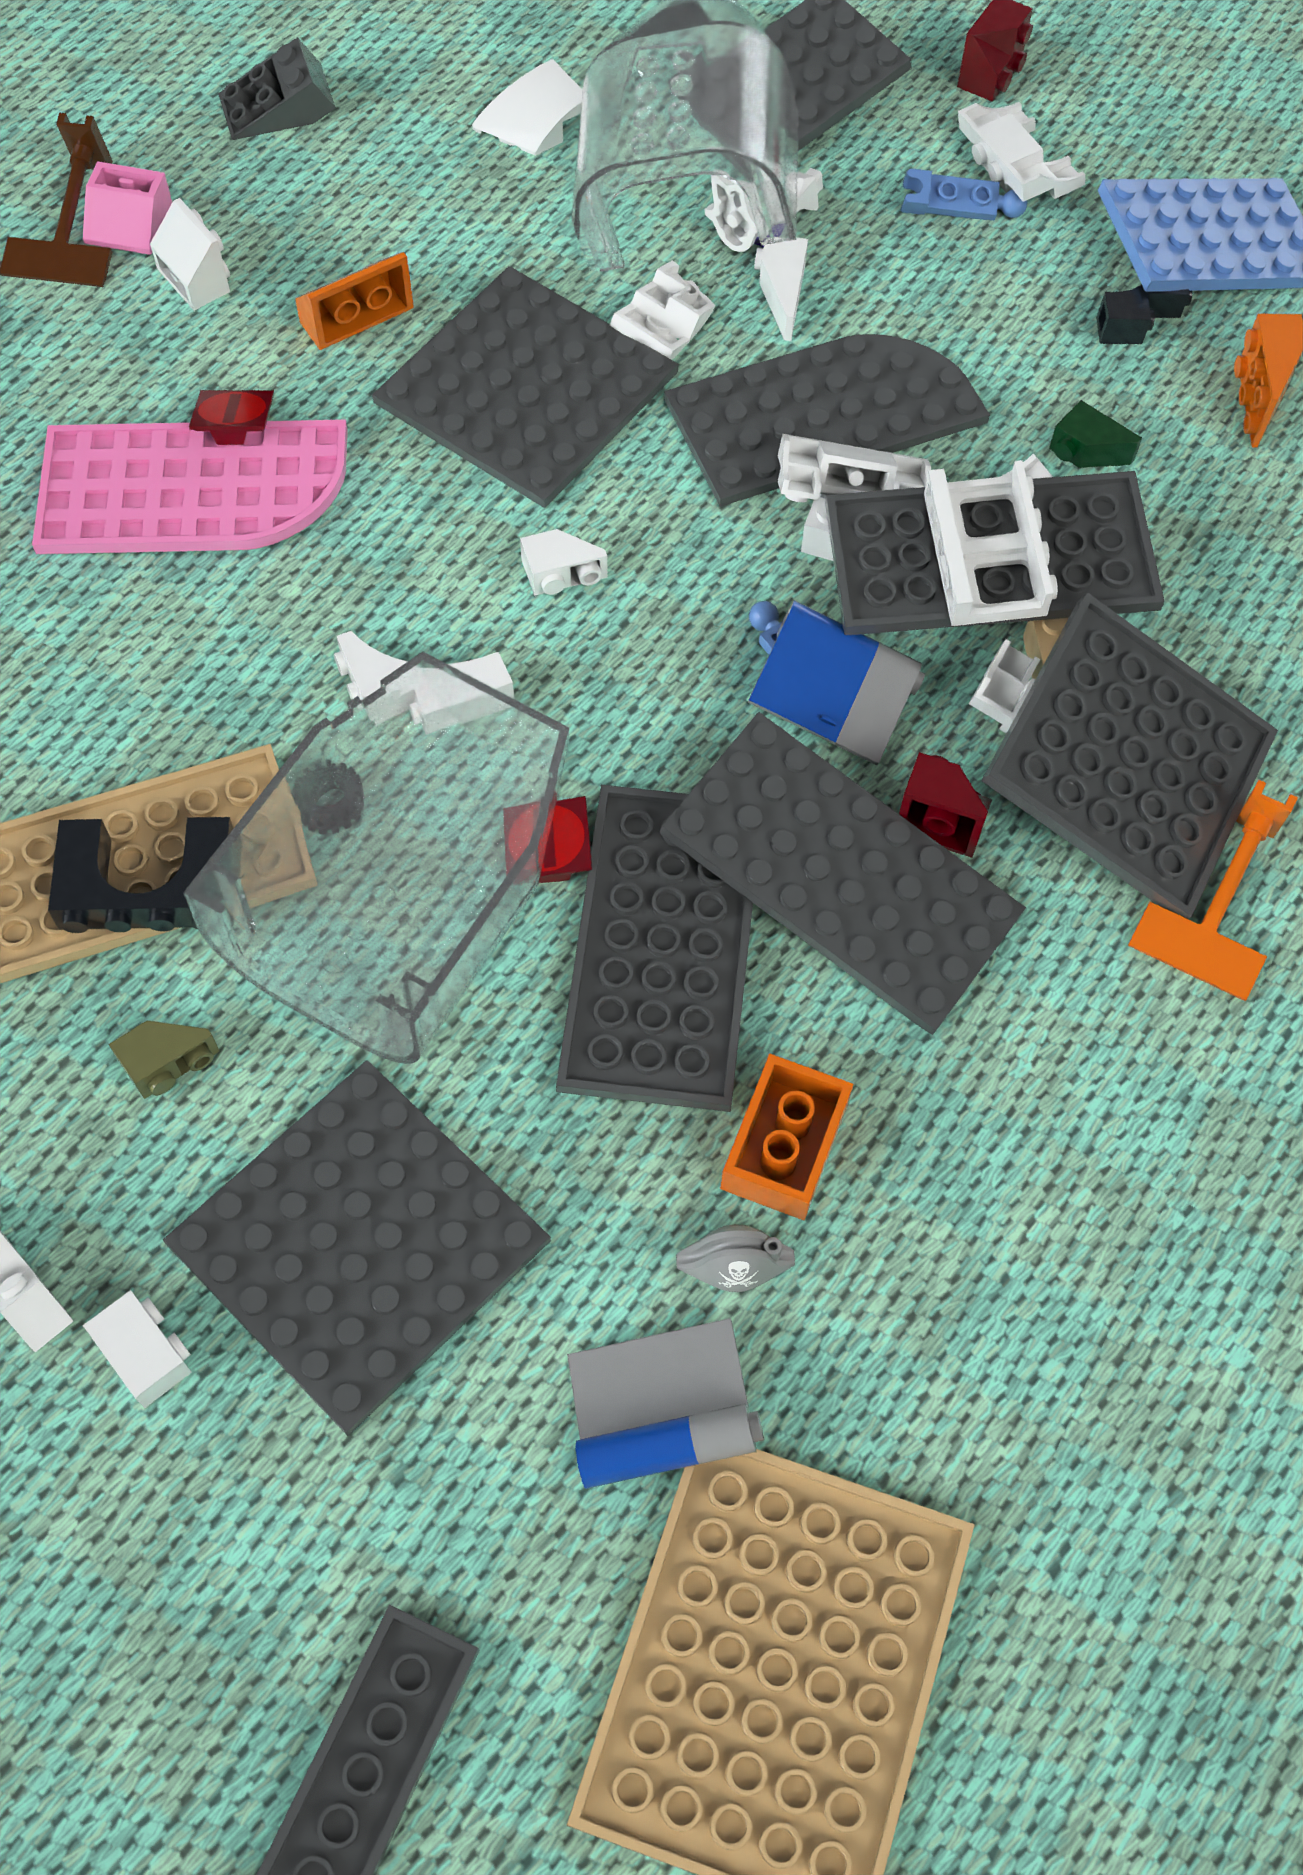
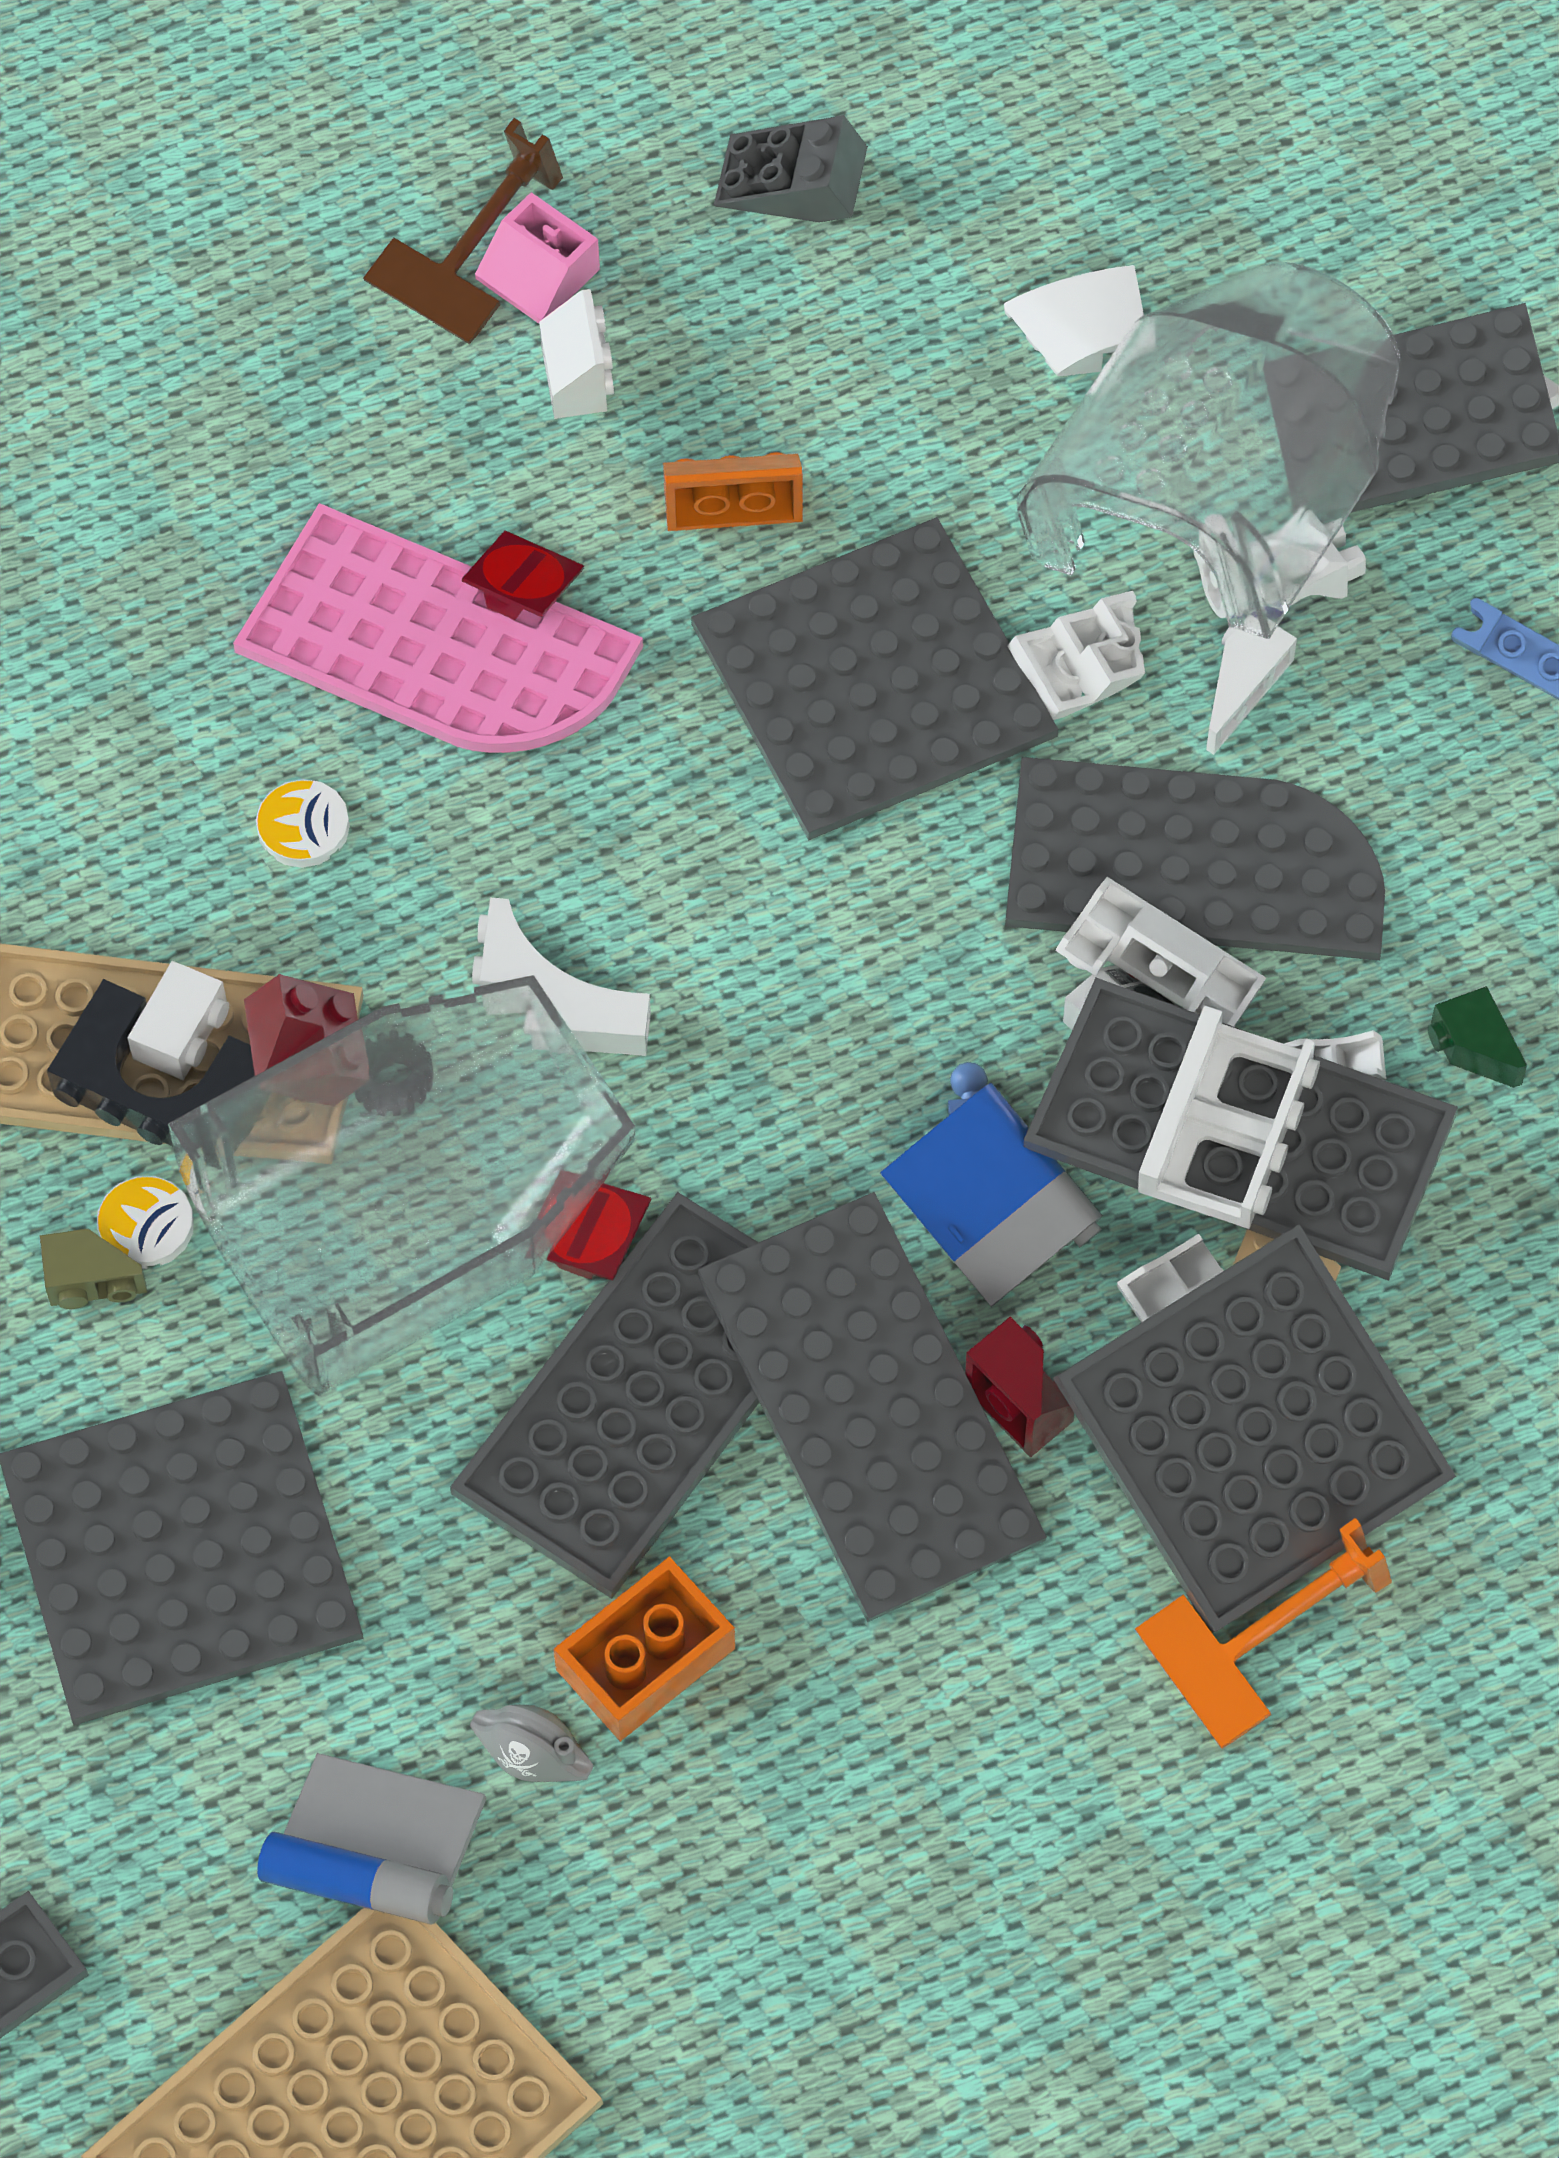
camera: 30 degrees right, 0 degrees up
white slope [520,529,608,596] -> none
none -> tile [97,1176,193,1269]
none -> white brick [127,961,229,1080]
none -> dark red slope [244,974,367,1102]
none -> tile [256,779,350,868]

